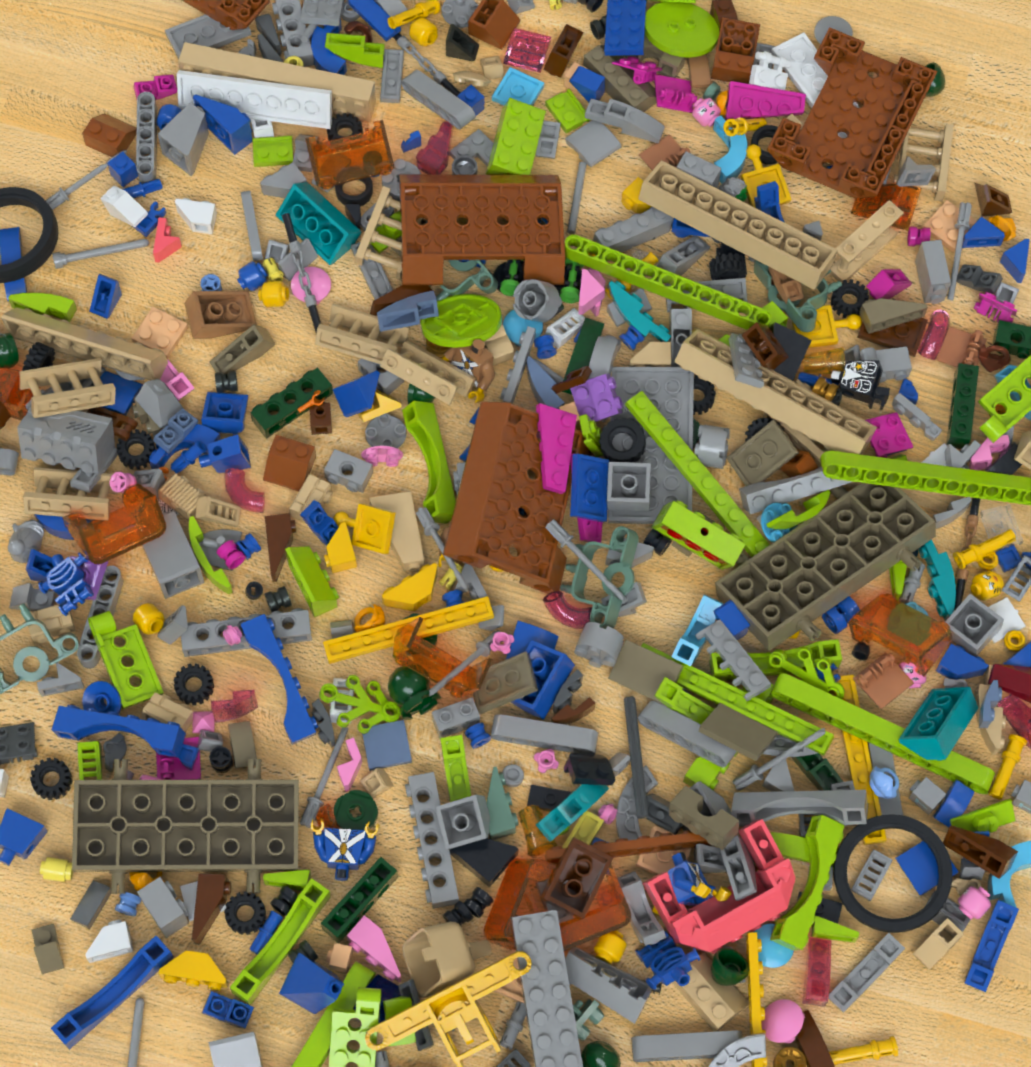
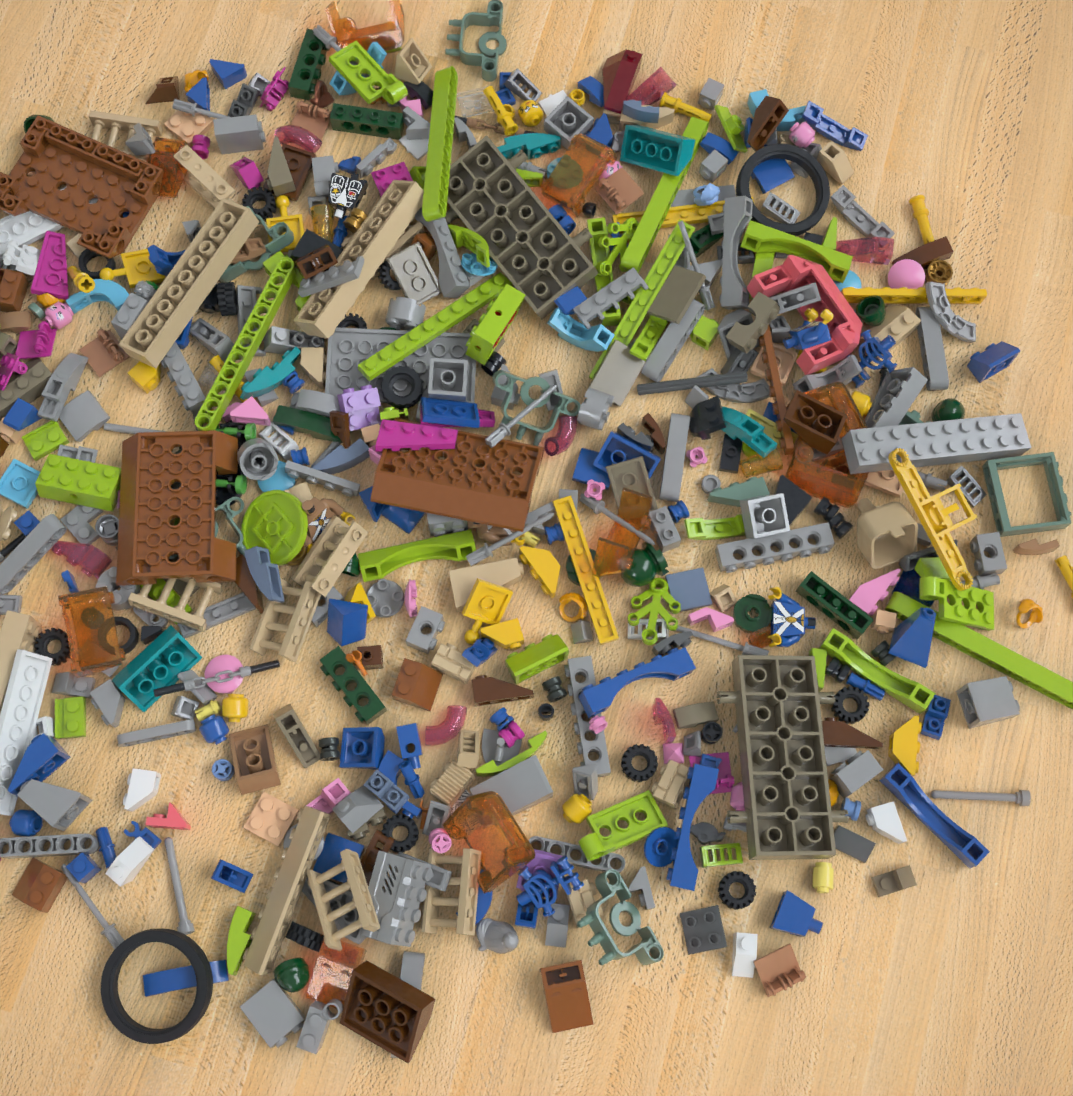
camera: 90 degrees left, 5 degrees up
bright pink plate [598,804,618,824] -> none

